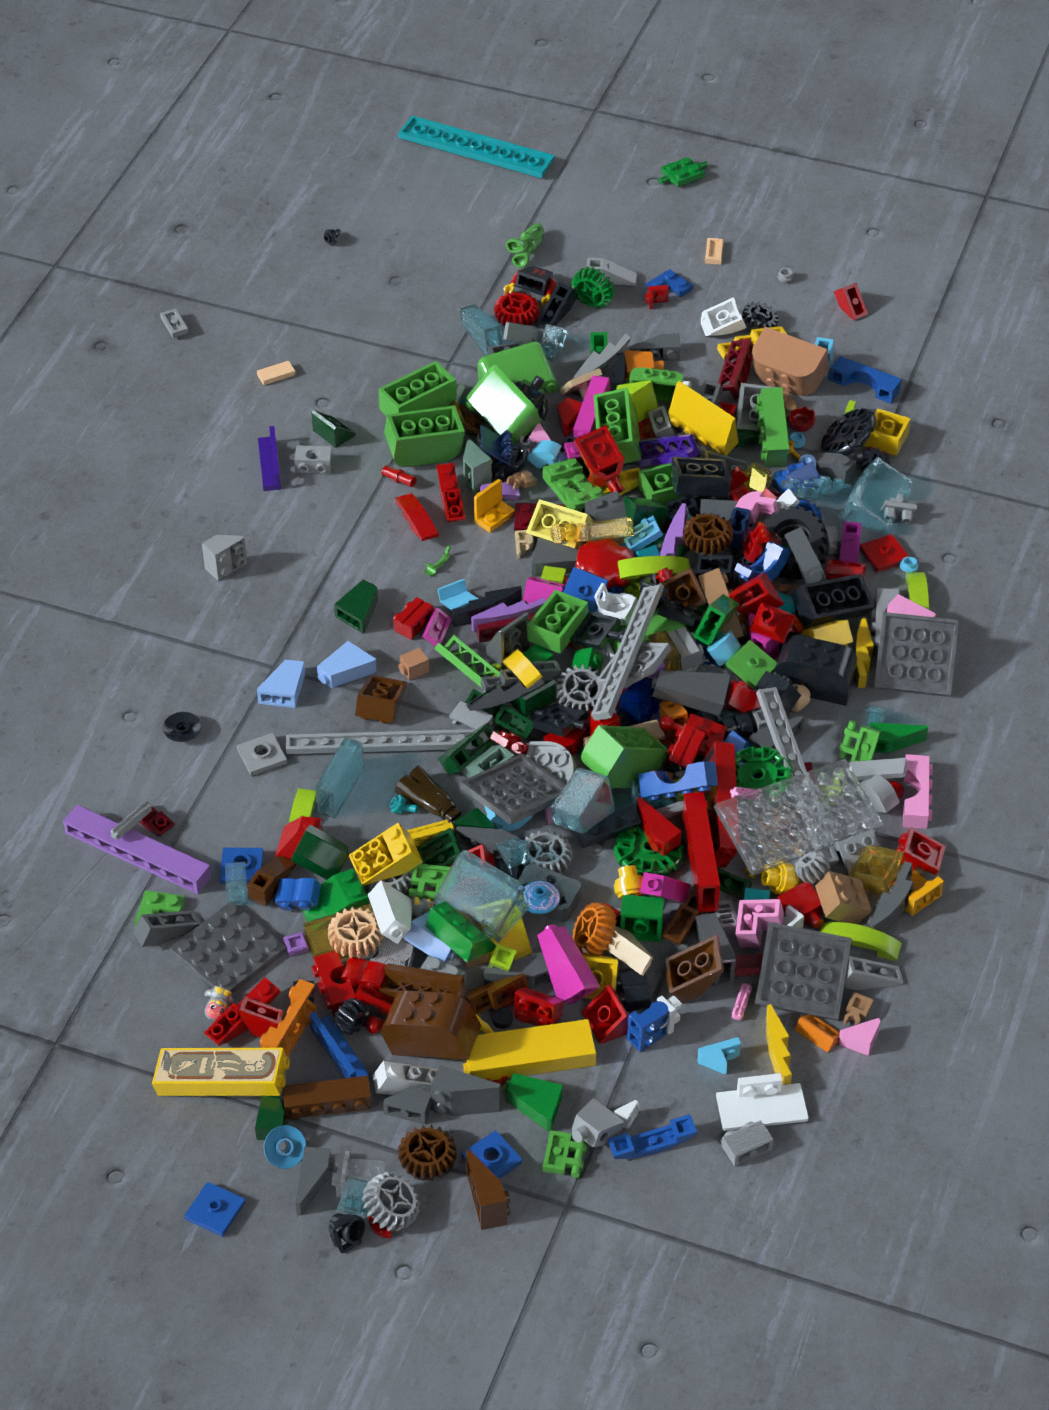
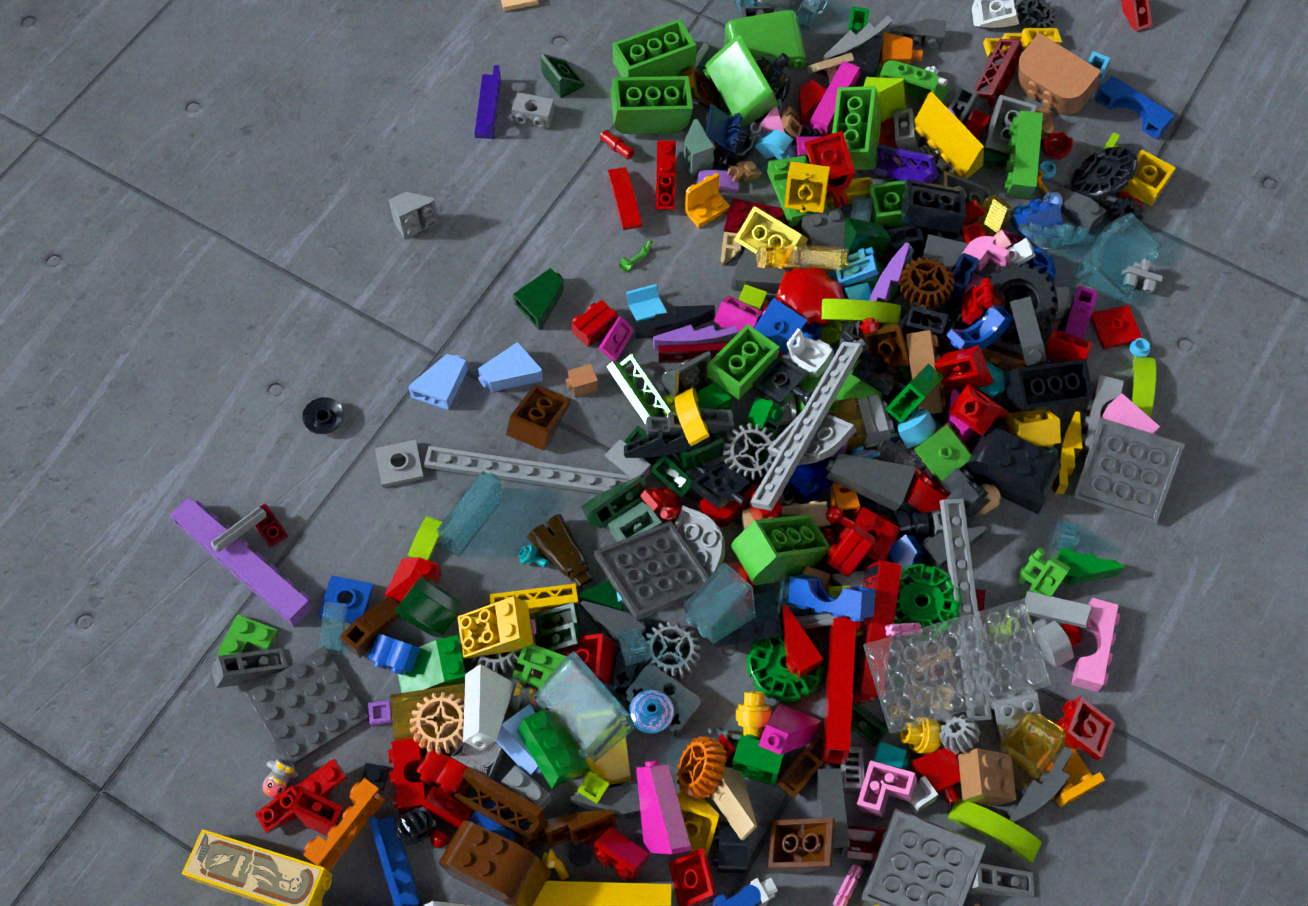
camera: 10 degrees right, 15 degrees up
none -> medium nougat slope [781,105,802,141]
none -> yellow brick [784,162,830,213]
none -> clear light blue slope [850,197,873,222]

